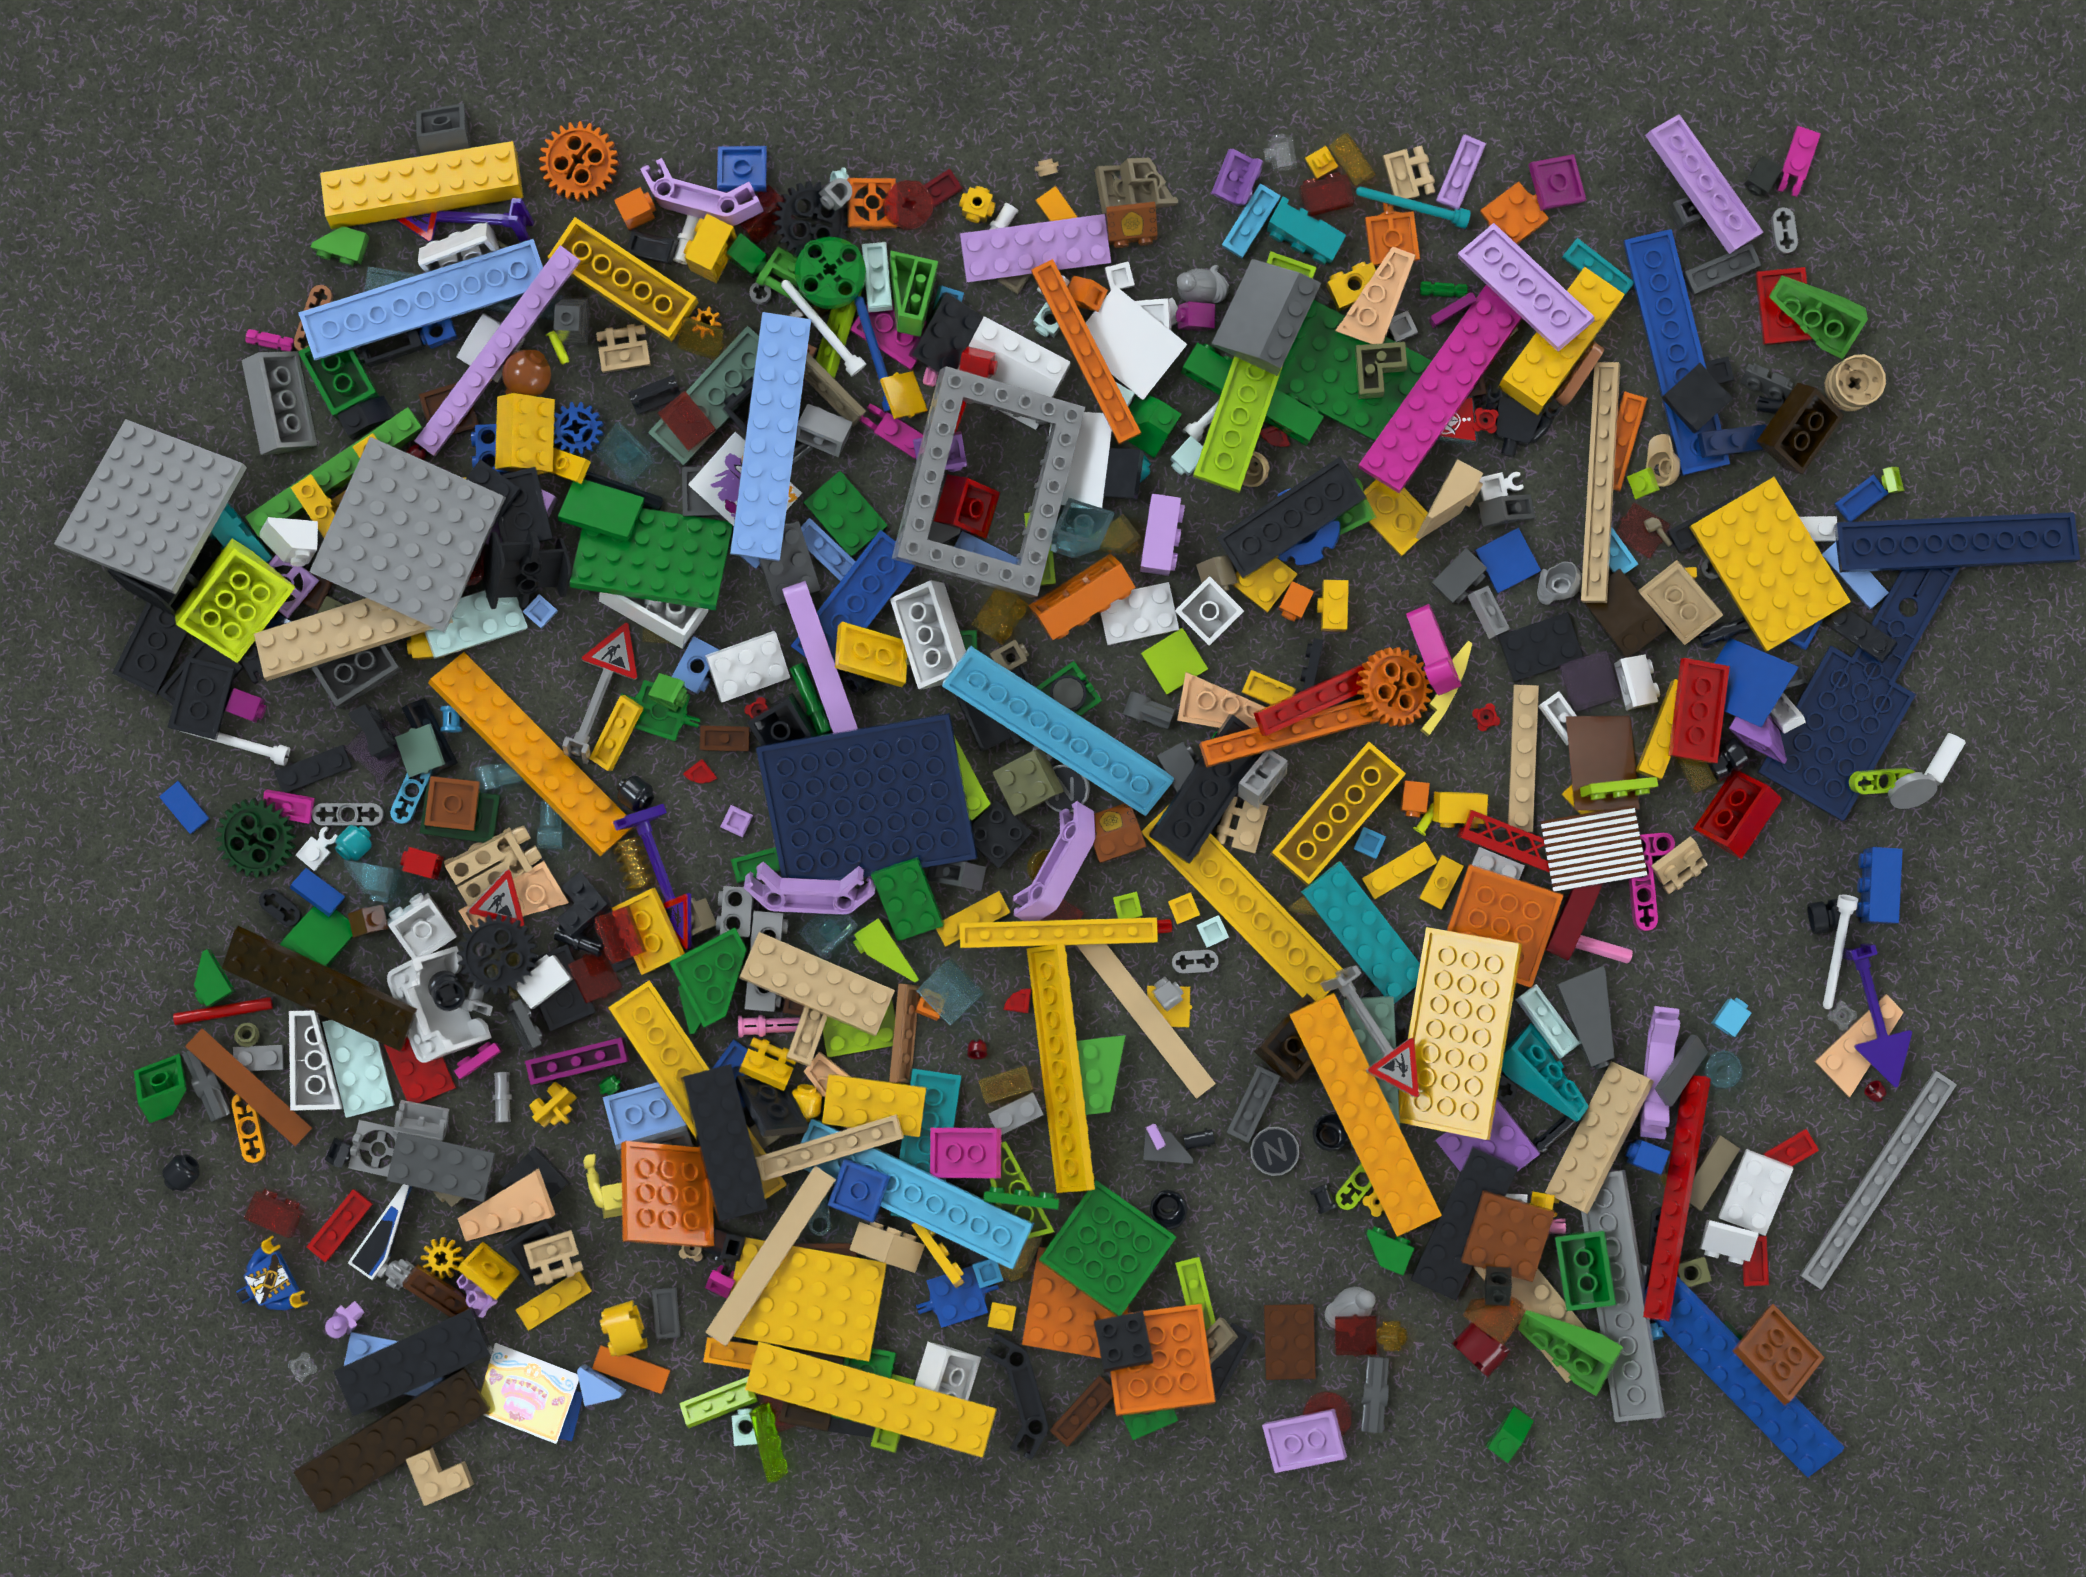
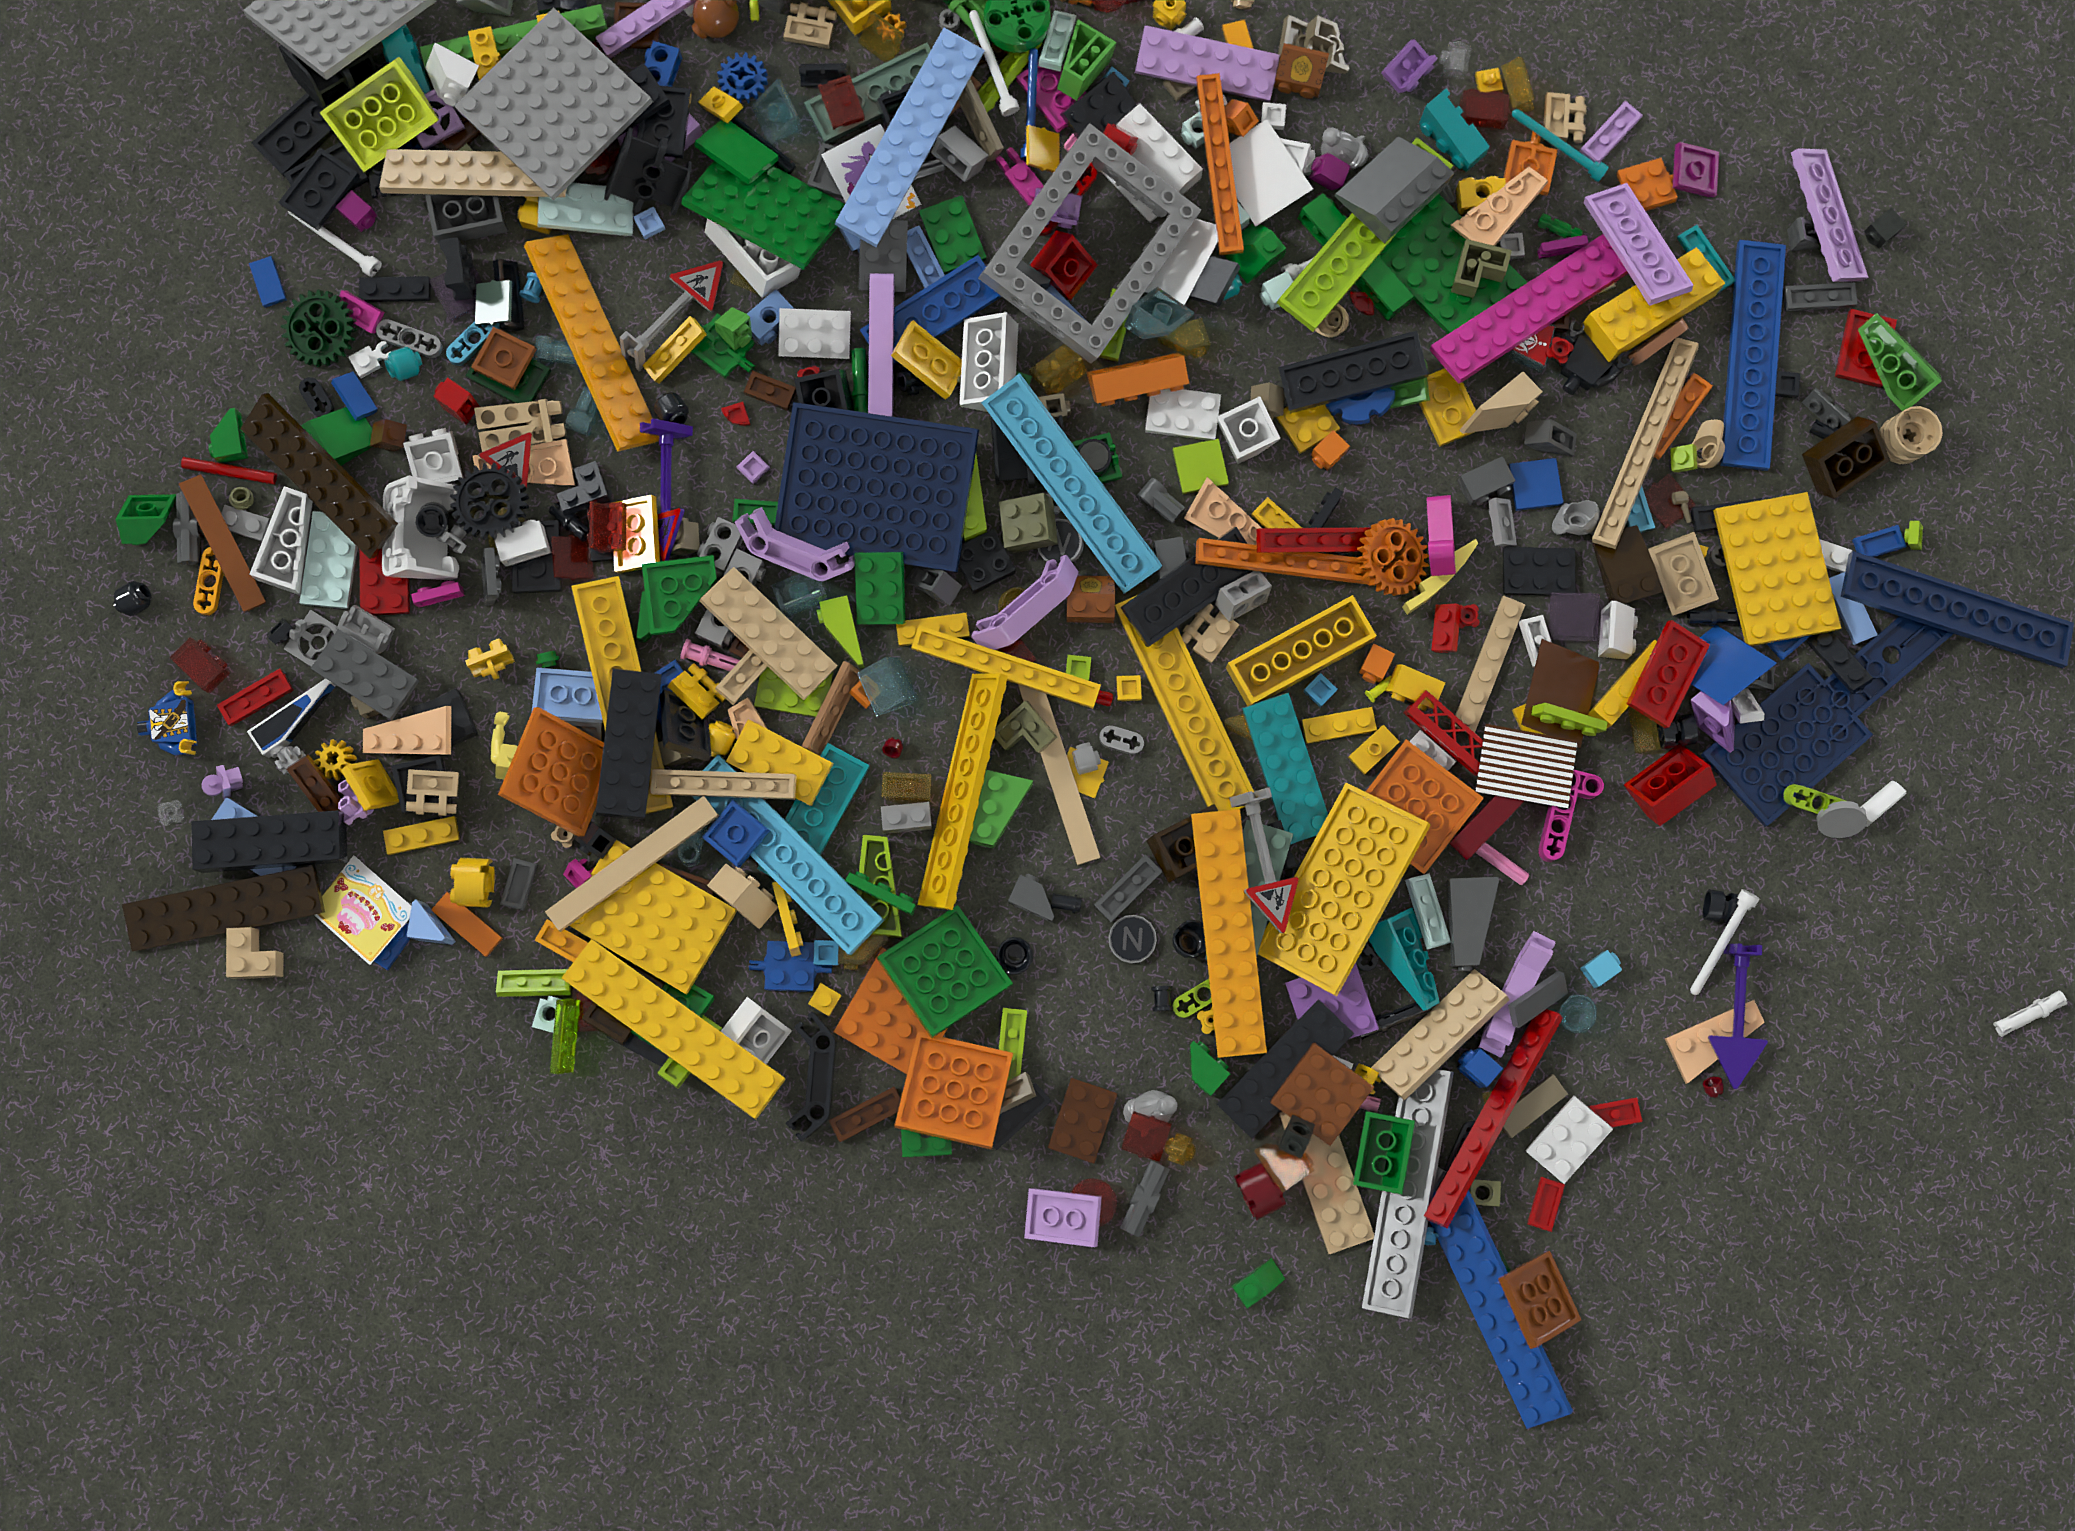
camera: 20 degrees right, 5 degrees down
clear light blue slope [344,860,400,903] -> none
light grey pin [493,1072,512,1123] -> none
yellow brick [495,393,555,475] -> none
magenta brick [525,1037,630,1085] -> none
clear yellow piece [612,836,654,891] -> none
dark pink plate [930,1128,1001,1178] -> none
red tile [1003,989,1031,1014] -> none
black brick [1094,1311,1153,1373] -> none
lavender brick [1140,494,1185,576] -> none
lavender tile [1145,1124,1165,1150] -> none
light aqua plate [1196,915,1229,948] -> none
medium azure plate [1222,183,1281,259] -> none
yellow brick [1317,580,1348,632] -> none
white plate [1479,472,1523,501] -> none
bright green wedge [1518,1310,1623,1396] -> none
tan plate [1652,836,1708,894] -> none
black brick [1662,363,1733,434] -> none
dark blue plate [1697,424,1766,458] -> none
white slope [1700,1220,1758,1265] -> none
light grey beam [1771,208,1798,255] -> none
dark pink hinge [1777,126,1821,197] -> none
light grey plate [1799,1071,1957,1290] -> none
clear plate [1827,1001,1857,1031] -> none
blue brick [1856,847,1903,924] -> none
none -> olive plate [995,701,1057,753]
none -> red plate [1431,603,1461,653]

